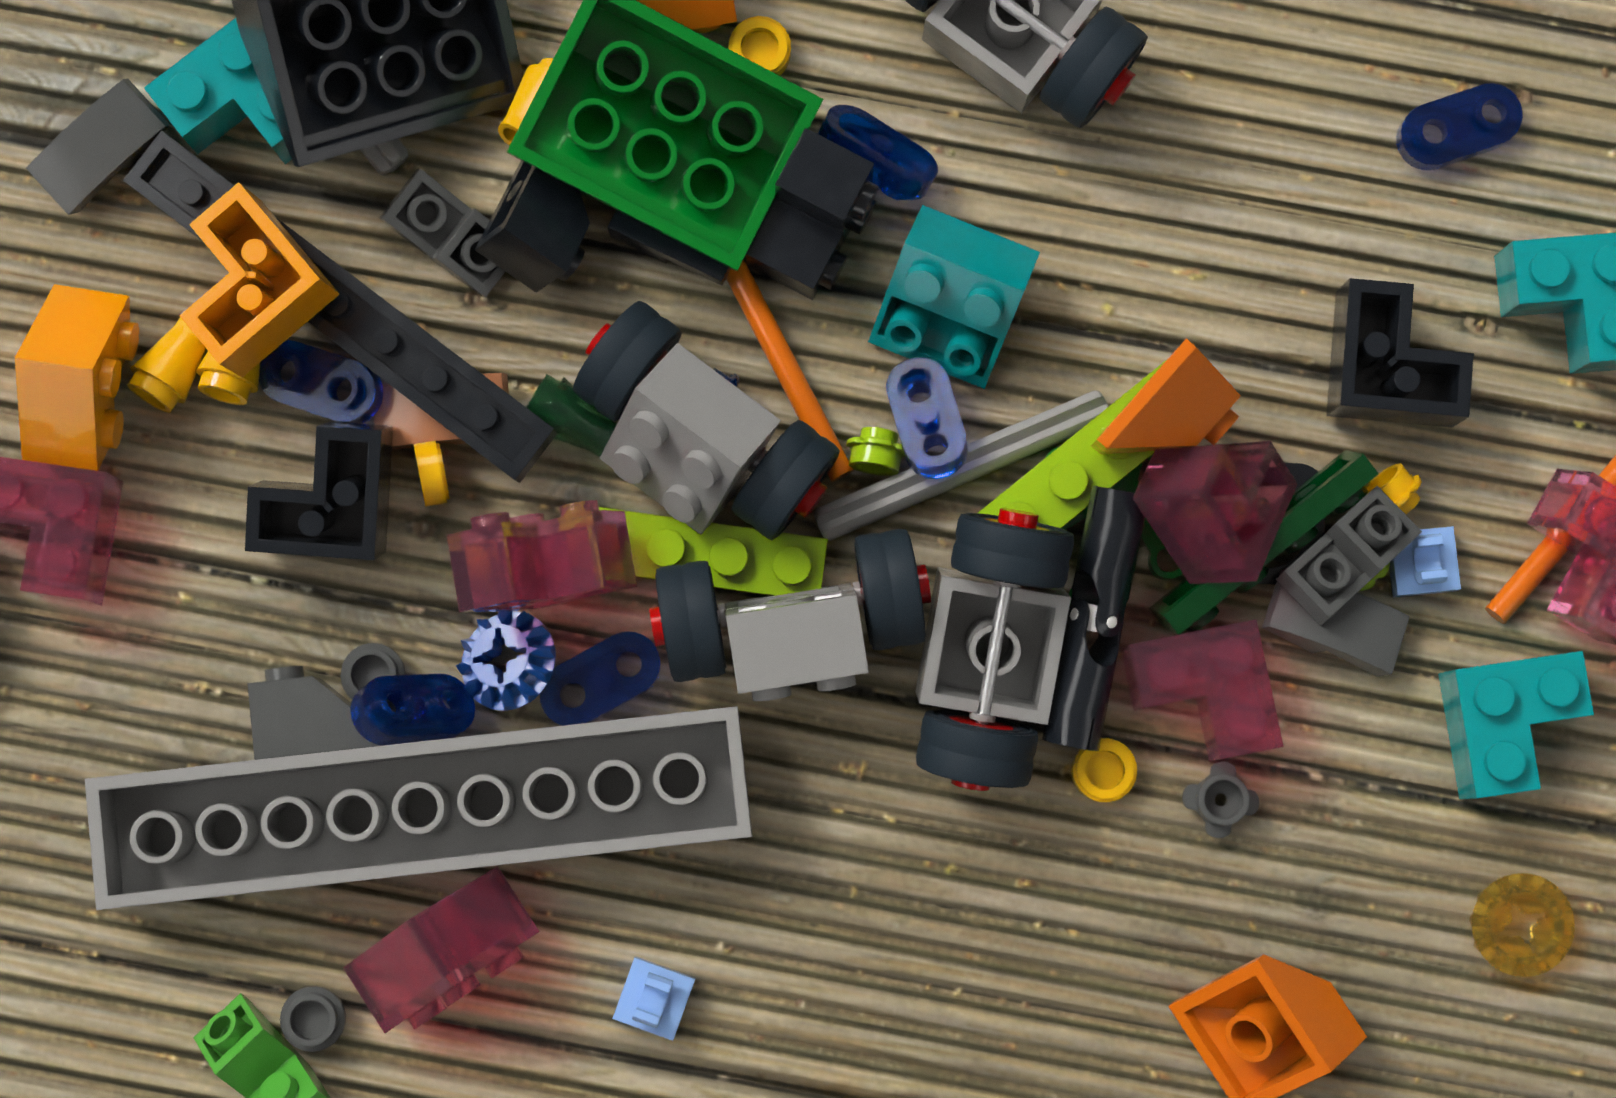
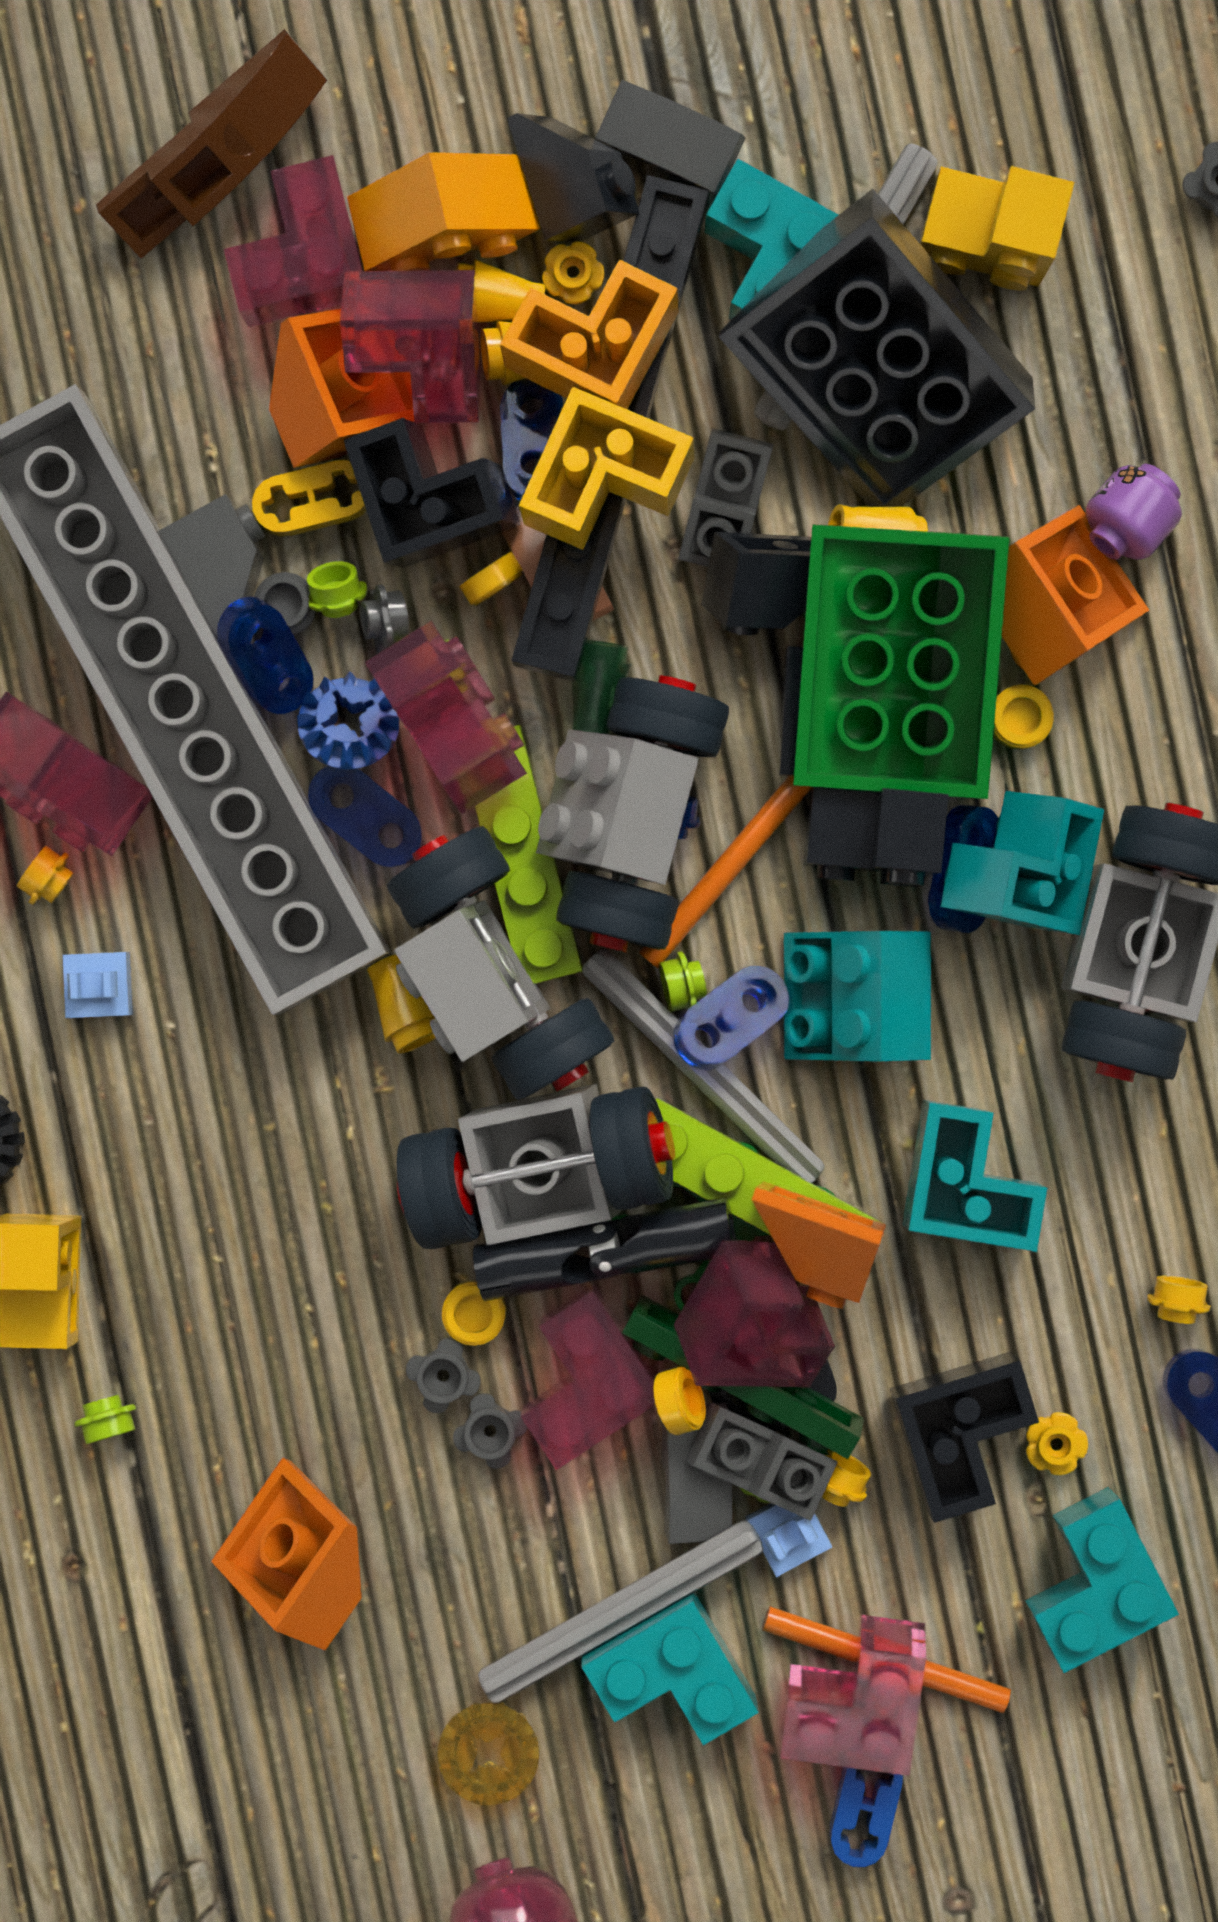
camera: 75 degrees right, 5 degrees up
none -> yellow plate [16,845,74,905]
none -> yellow beam [252,460,367,537]
none -> orange slope [269,301,429,468]
none -> lime plate [307,561,368,618]
none -> clear pink brick [340,270,481,423]
none -> dark grey plate [360,584,409,652]
none -> yellow cone [367,954,436,1054]
none -> dark grey plate [406,1338,481,1413]
none -> light grey axle [478,1520,763,1703]
none -> black slope [507,113,640,242]
none -> yellow brick [519,387,695,550]
none -> yellow plate [542,241,605,305]
none -> yellow tile [654,1366,706,1435]
none -> teal brick [902,1099,1048,1252]
none -> teal brick [940,791,1105,935]
none -> yellow plate [1026,1412,1088,1476]
none -> yellow plate [1147,1275,1211,1324]

